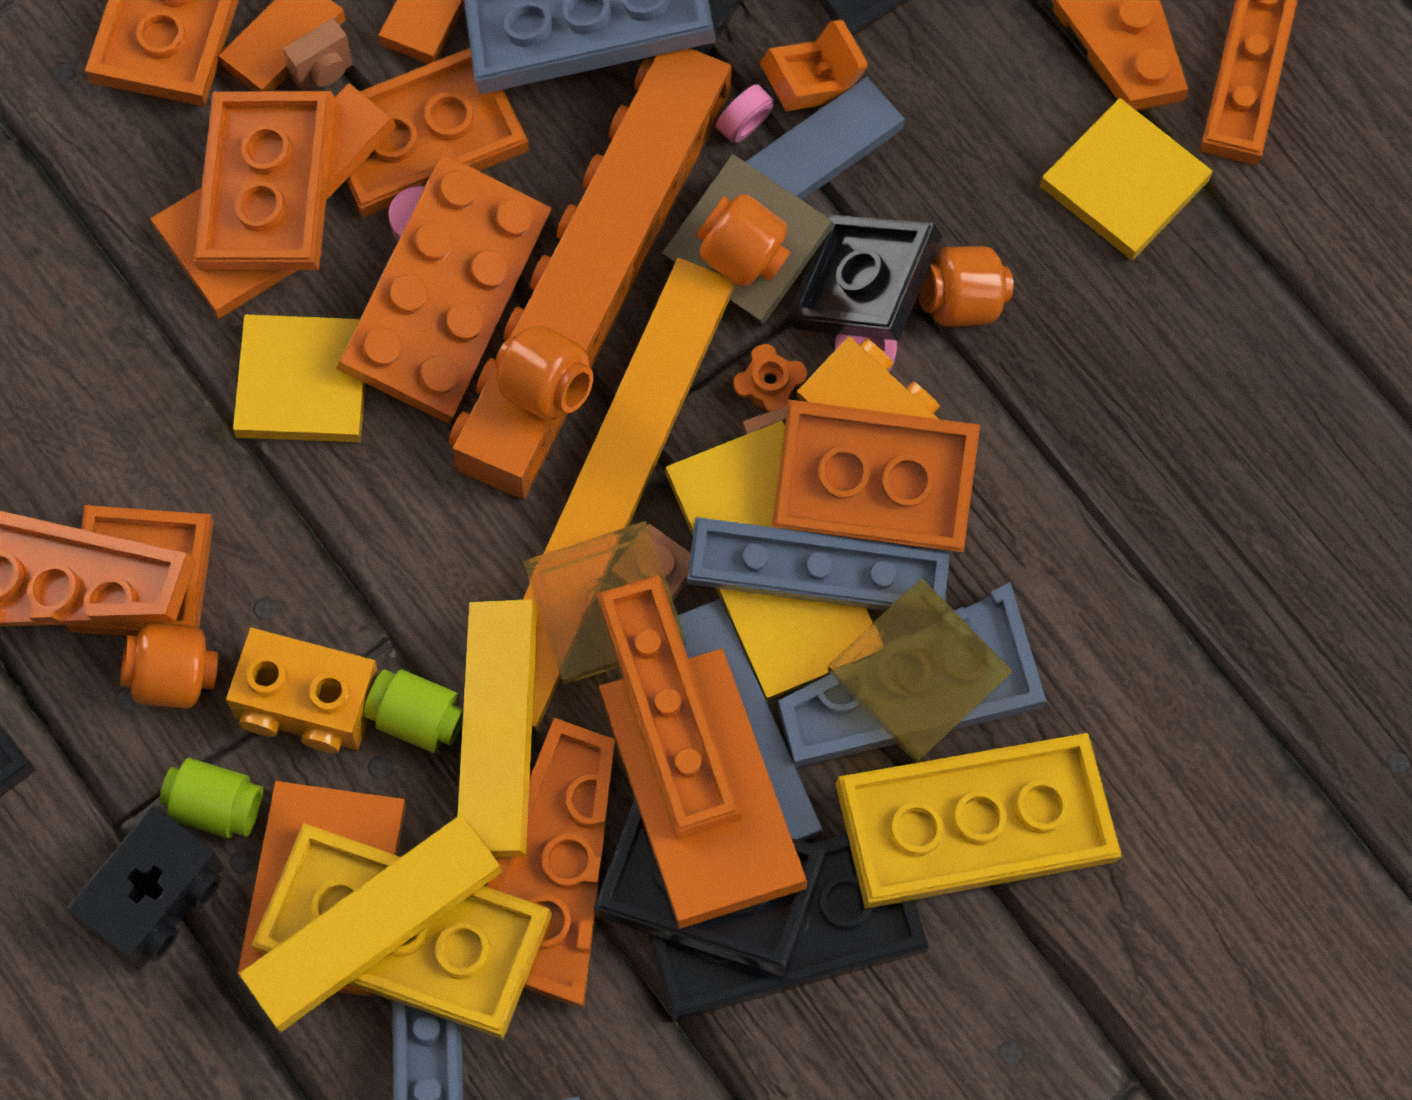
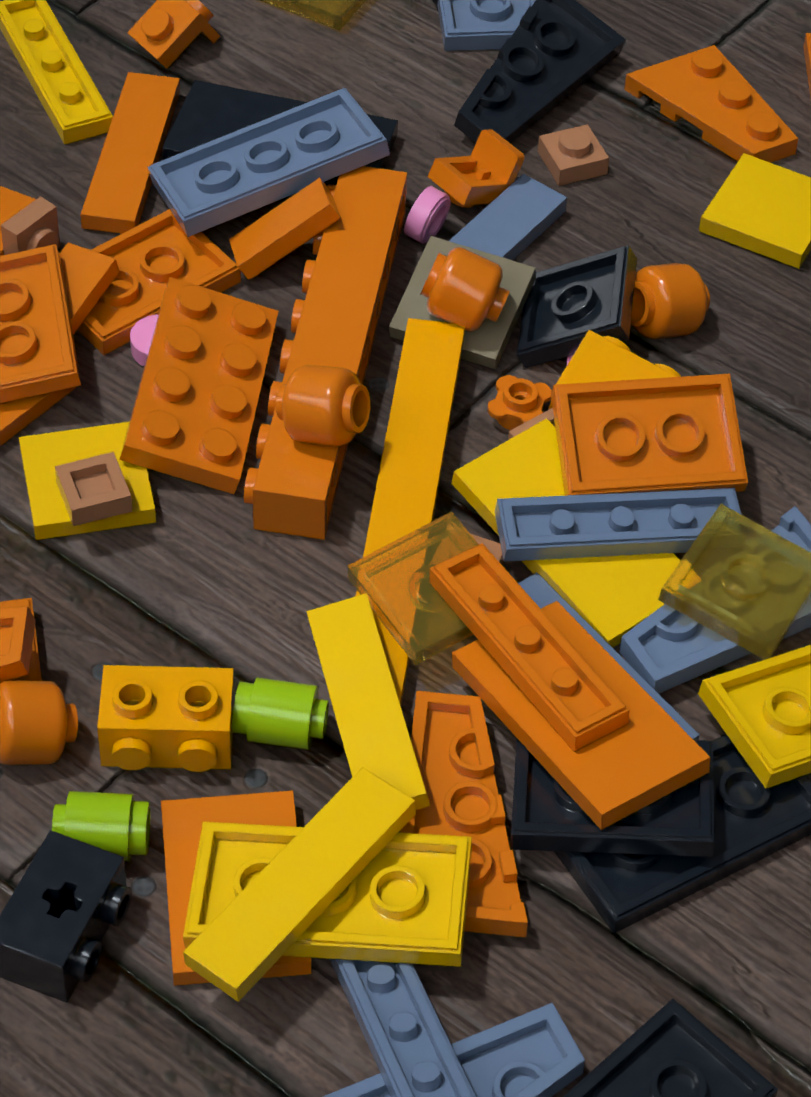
camera: 15 degrees left, 20 degrees down
none -> nougat plate [55,452,132,526]
none -> orange tile [229,177,340,280]
none -> nougat plate [538,124,609,186]

